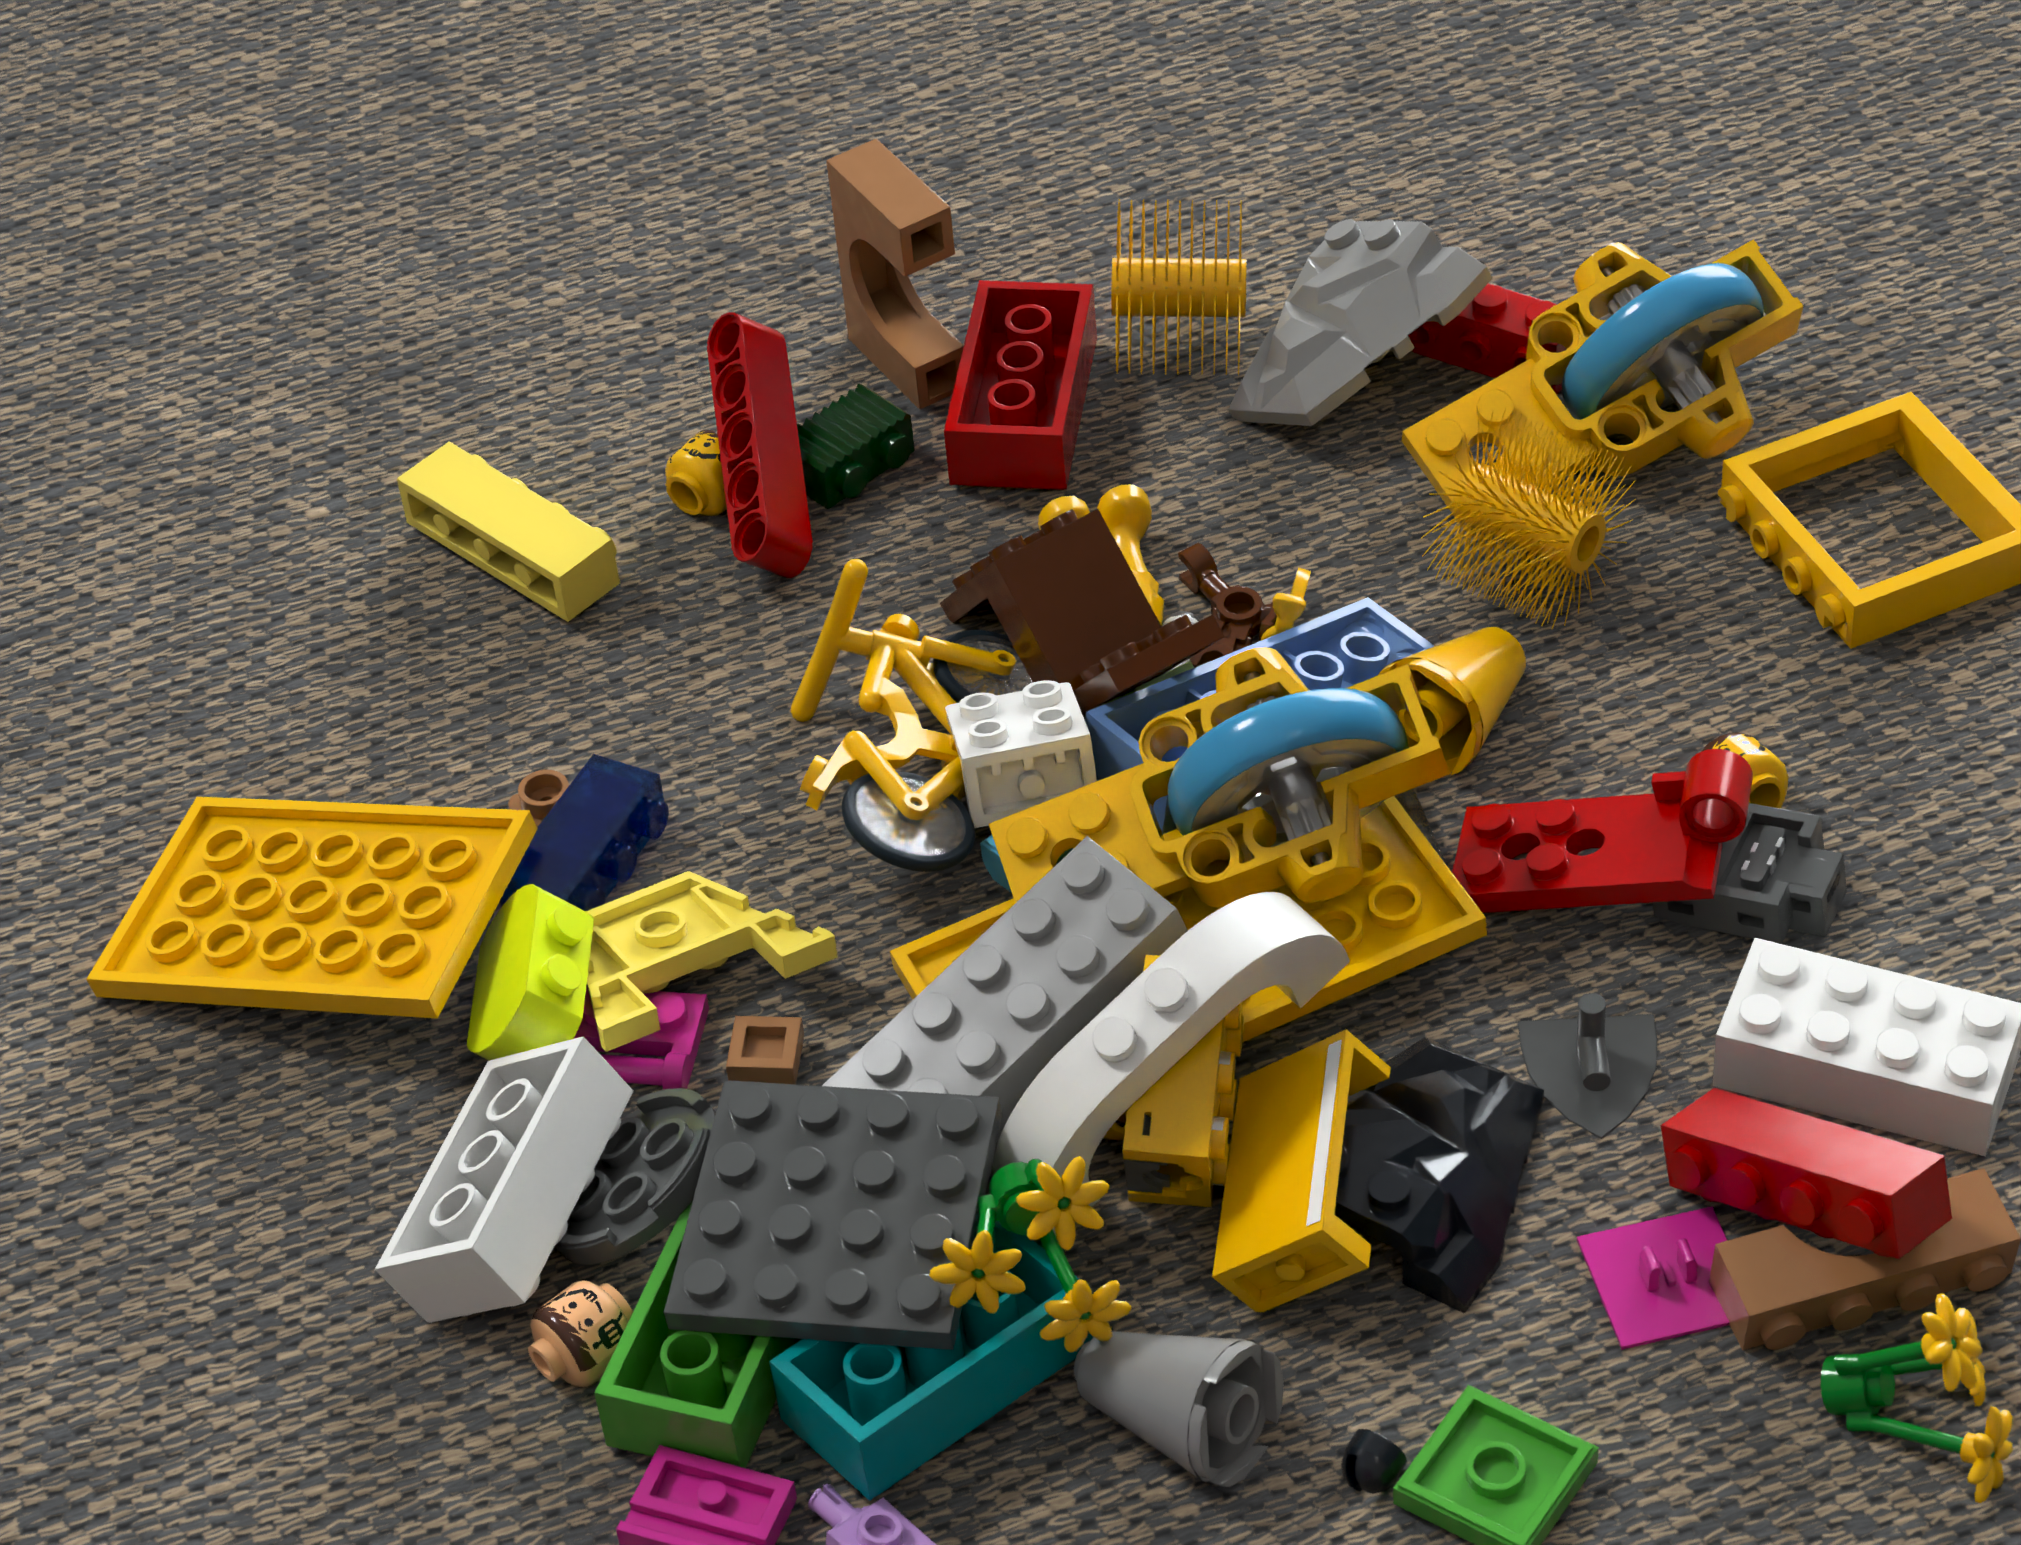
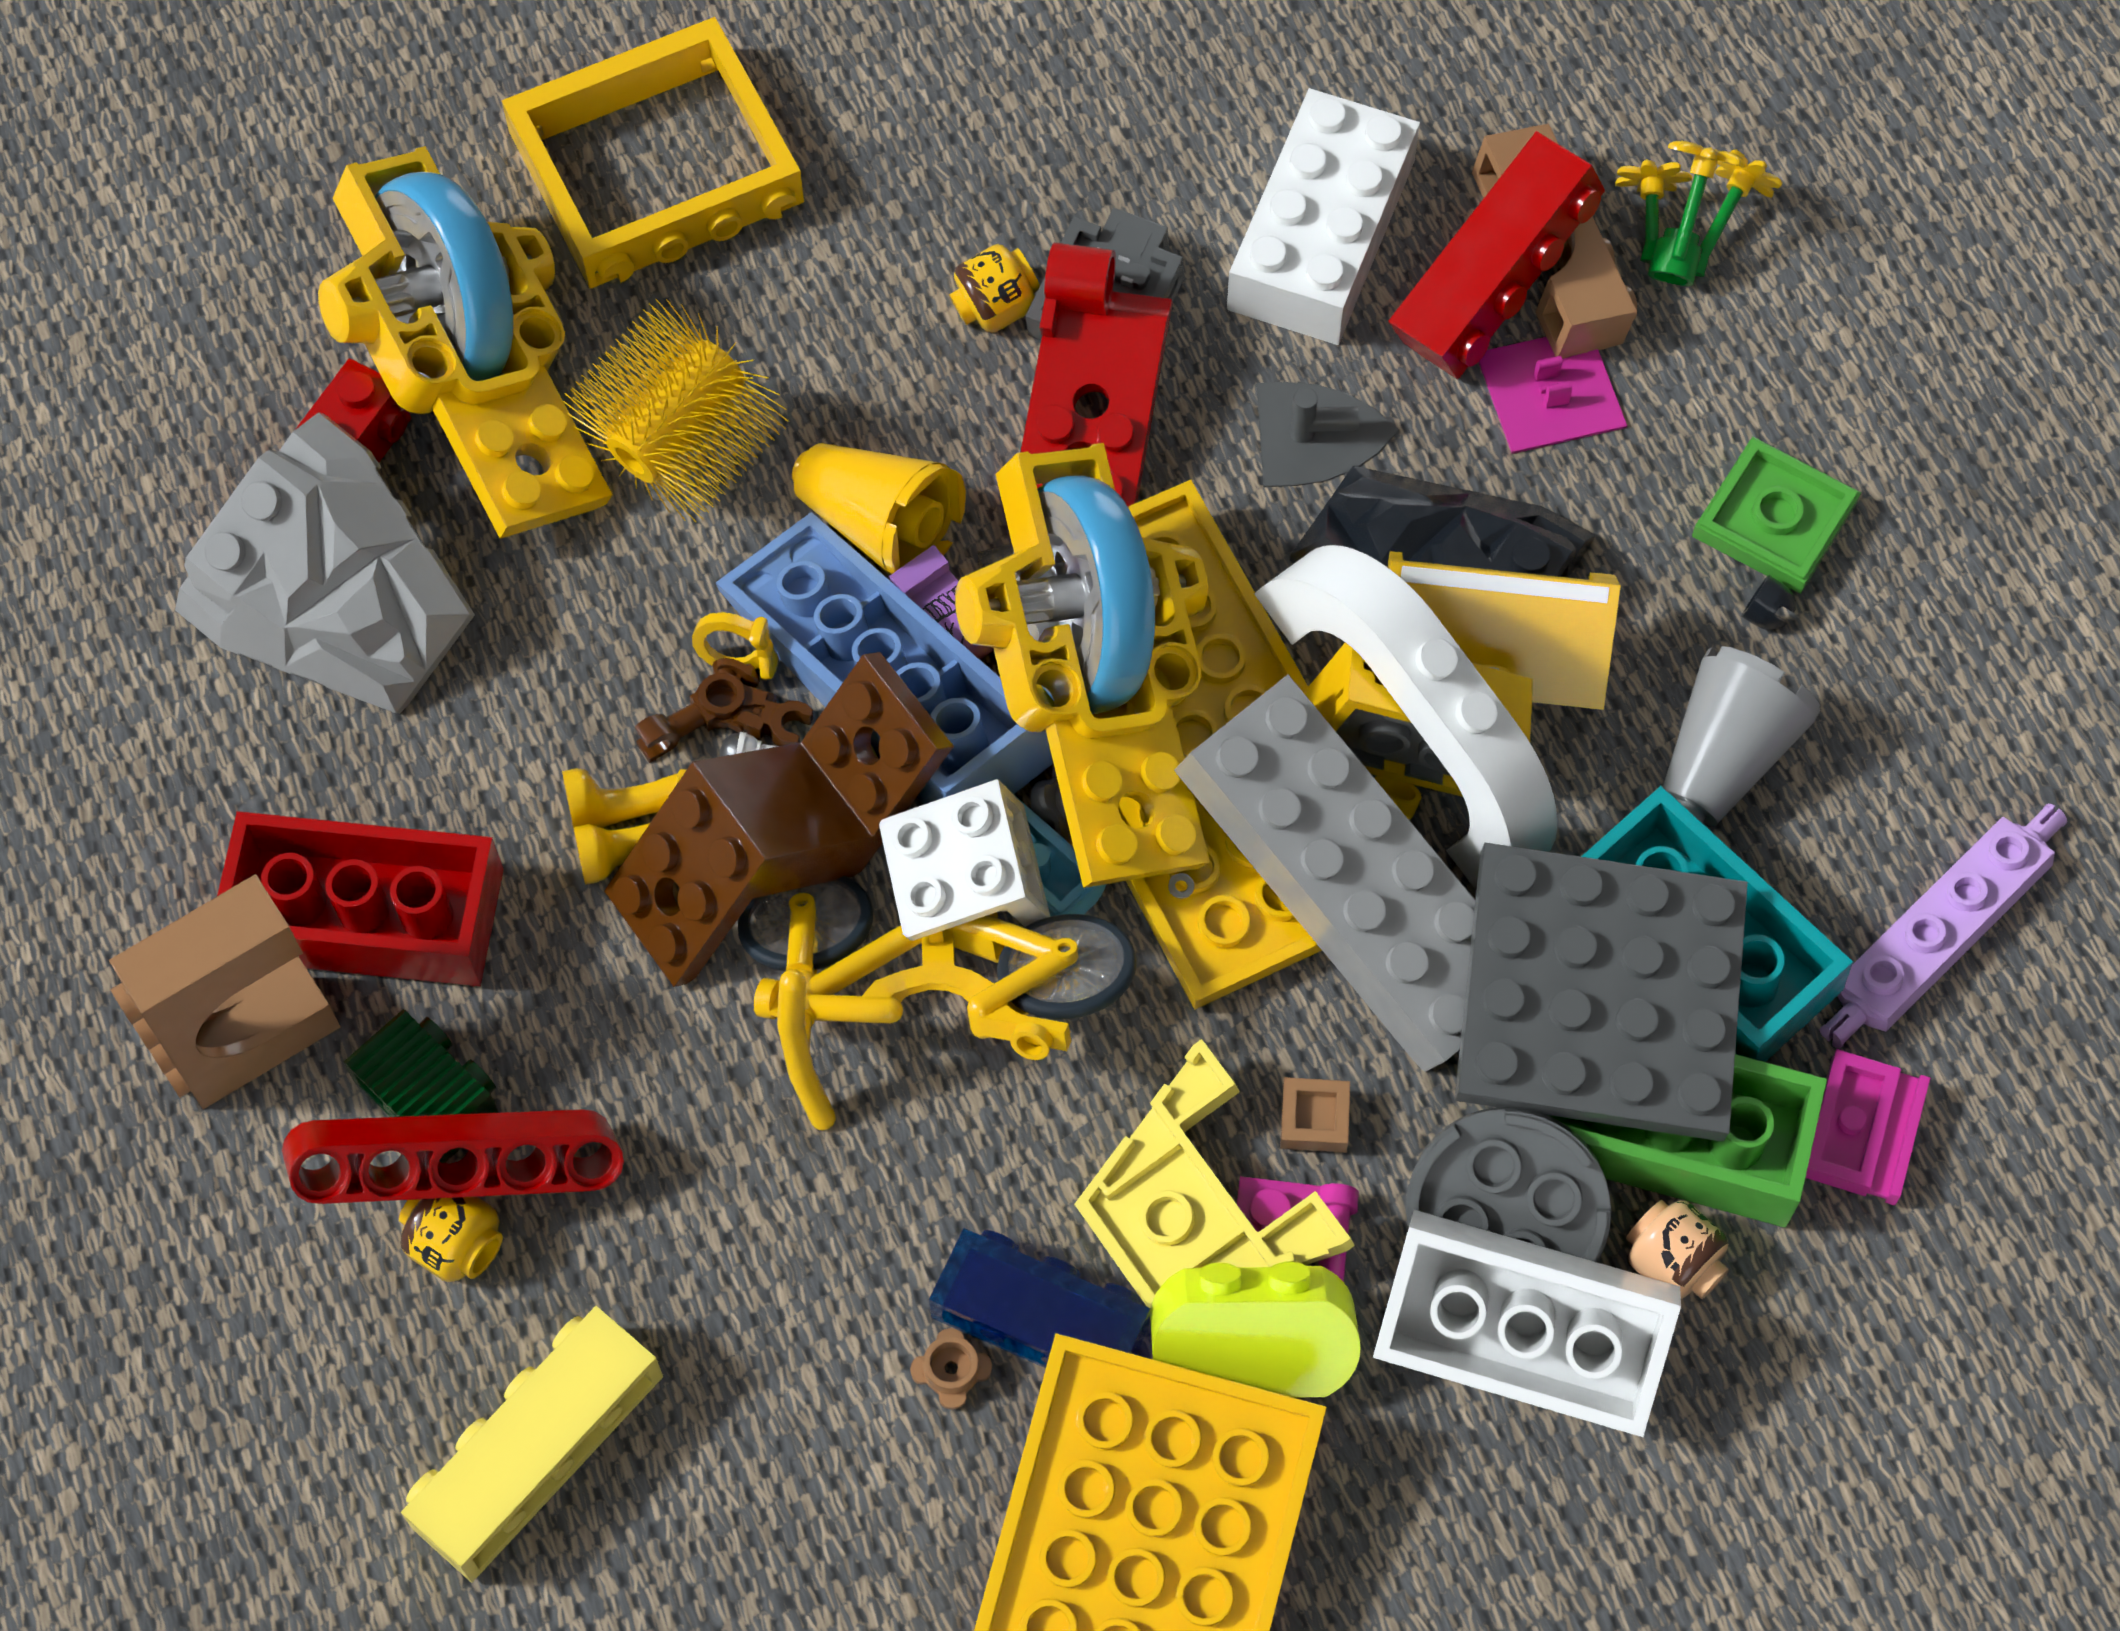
camera: 95 degrees left, 20 degrees up
yellow plant [930,1156,1132,1352] -> none
yellow piece [1111,199,1246,376] -> none

